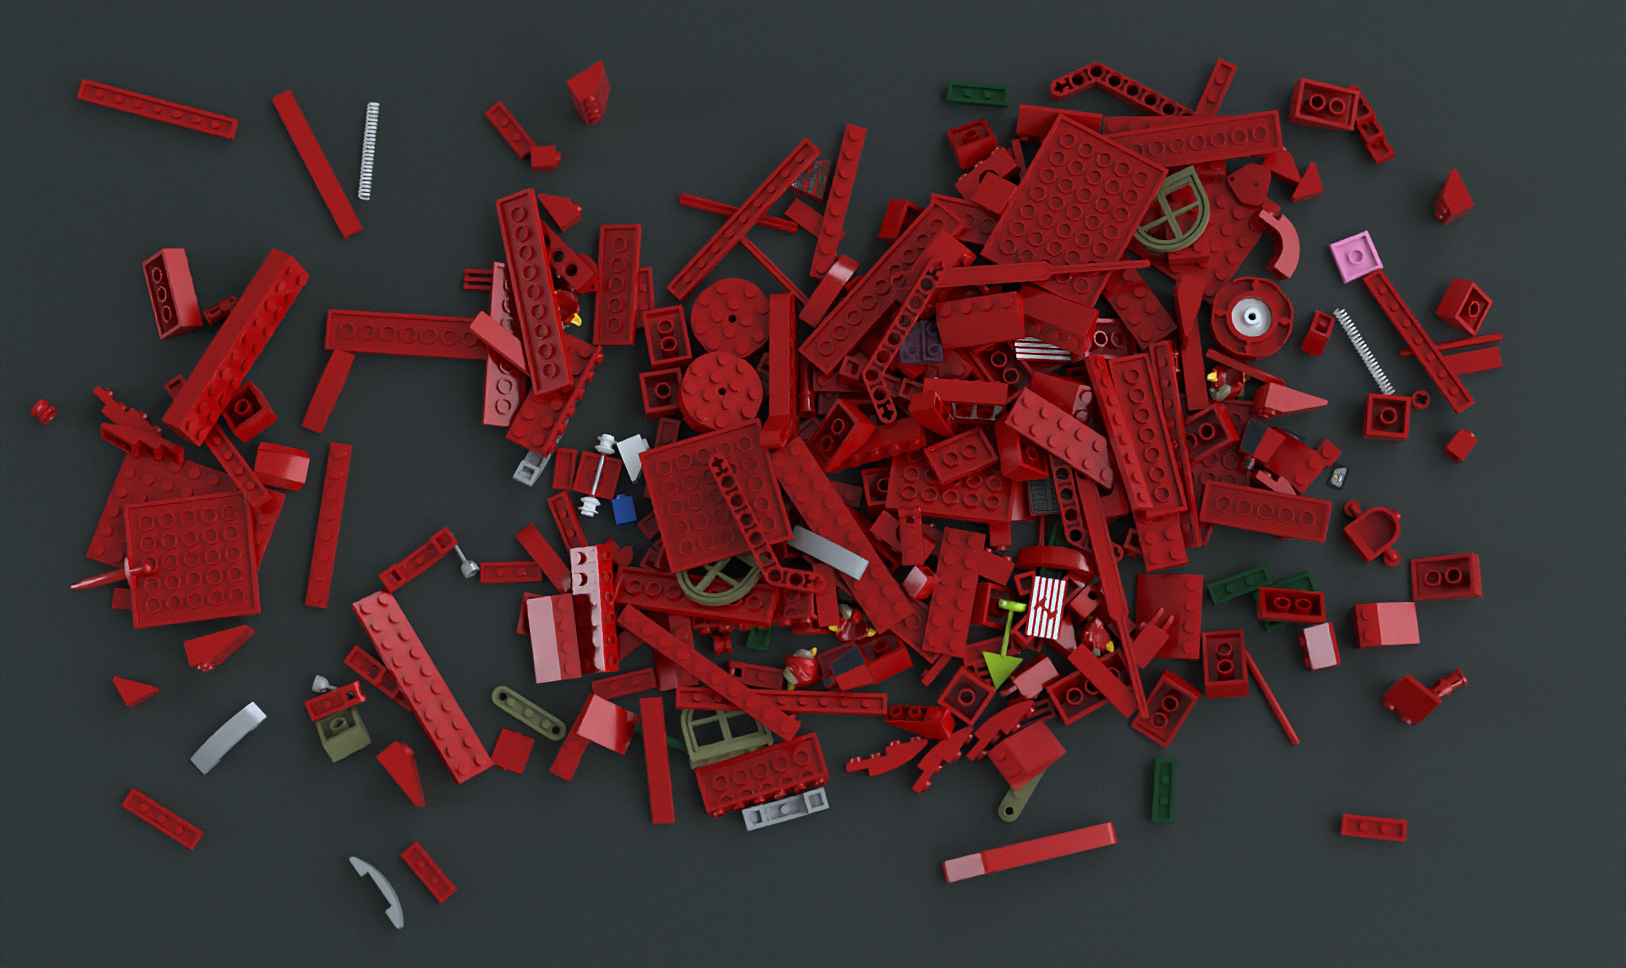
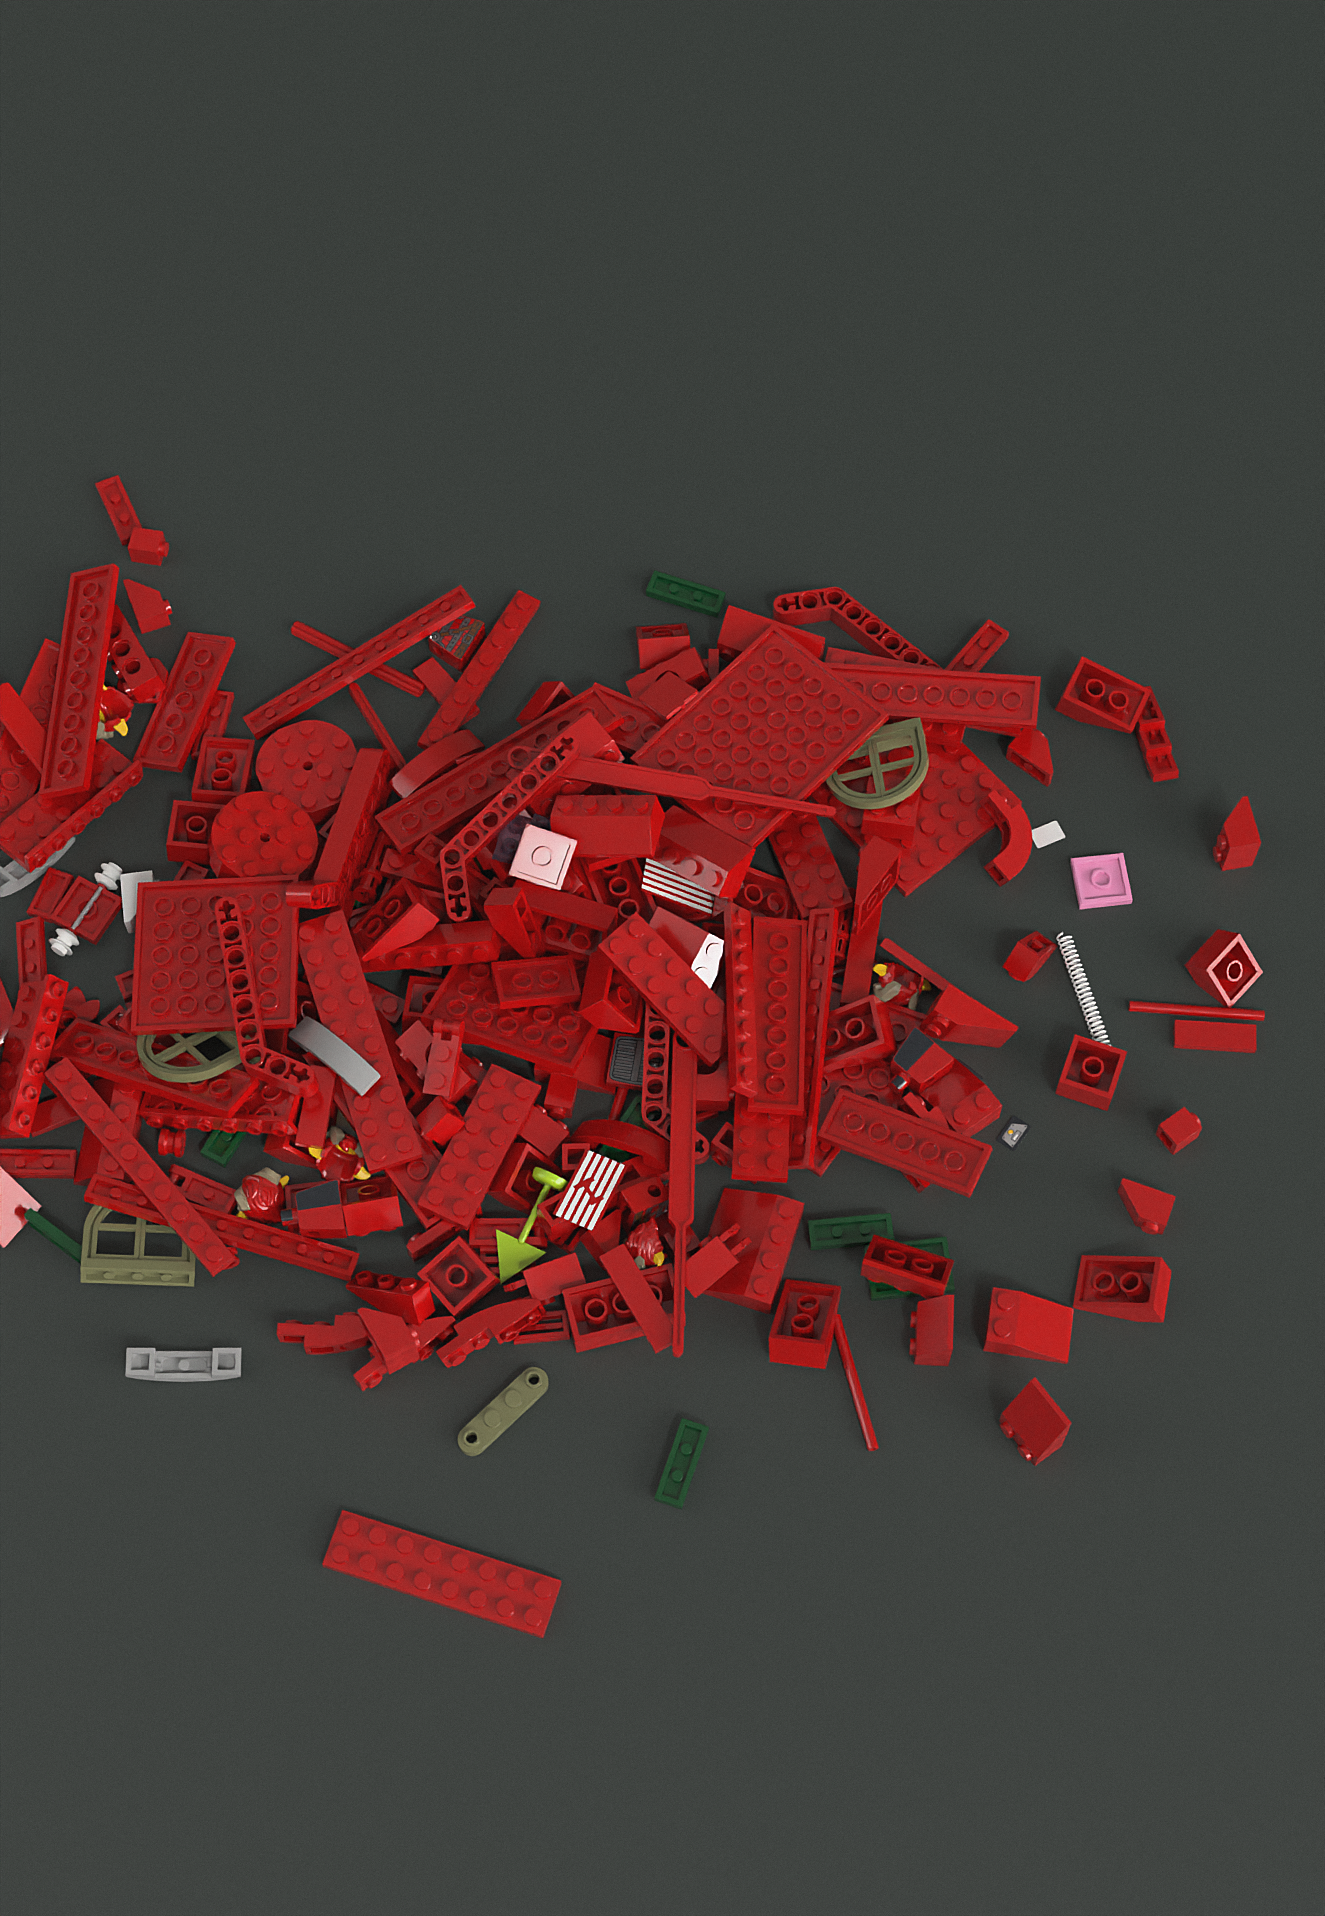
camera: 10 degrees right, 15 degrees down
red tile [463,269,492,291] -> none
red slope [566,60,610,126] -> none
blue brick [612,494,638,527] -> none
red tile [640,696,675,824] -> none
red bracket [694,732,830,818] -> none
red beam [942,822,1118,883] -> none
red slope [987,720,1067,791] -> none
red slope [1131,669,1203,749] -> none
red piece [1208,276,1294,362] -> none
red piece [1227,163,1271,206] -> none
red slope [1289,162,1324,203] -> none
red plate [1316,439,1342,469] -> none
red piece [1340,500,1401,567] -> none
red plate [1340,814,1407,842] -> none
red plate [1362,268,1475,415] -> none
red bush [1411,390,1431,410] -> none
red piece [1428,668,1468,698] -> none
none -> red plate [322,1510,562,1639]
none -> red slope [357,1307,421,1375]
none -> tile [508,823,577,891]
none -> white sticker [1032,821,1065,848]
none -> red slope [1118,1178,1176,1235]

